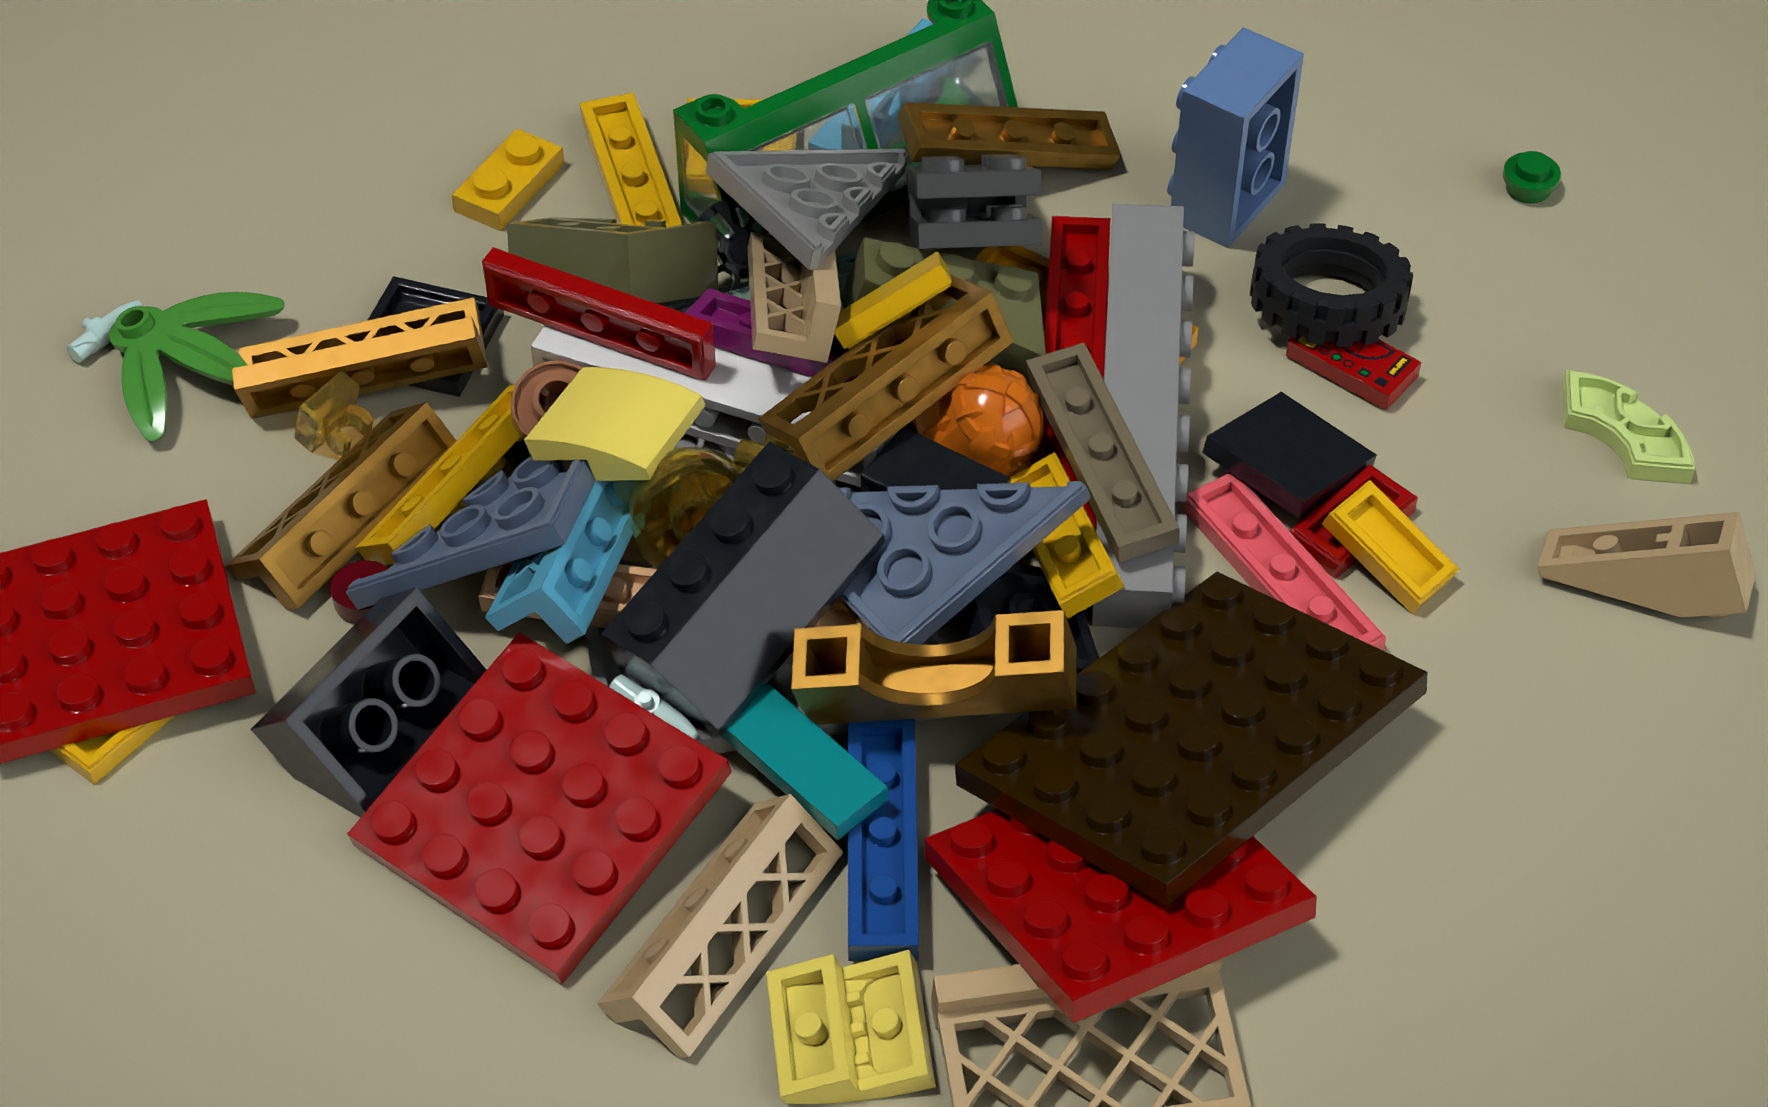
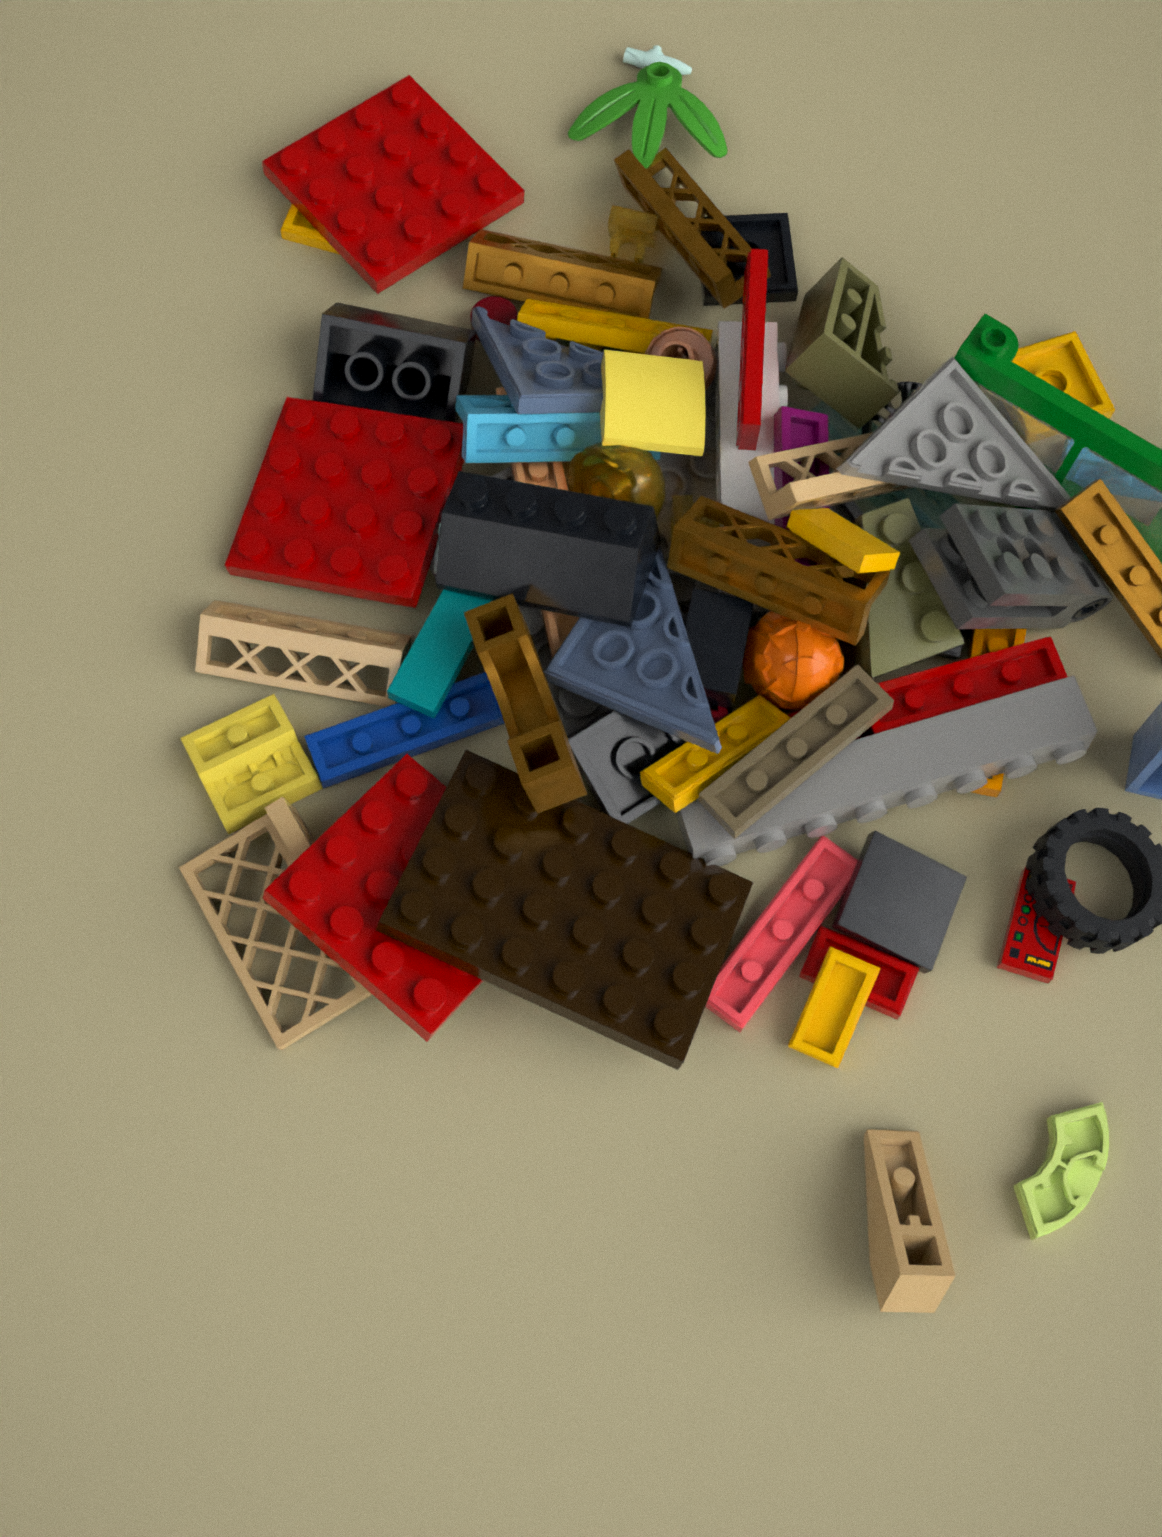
camera: 65 degrees right, 20 degrees up
yellow plate [452,128,565,231] -> none
yellow plate [579,92,682,227] -> none

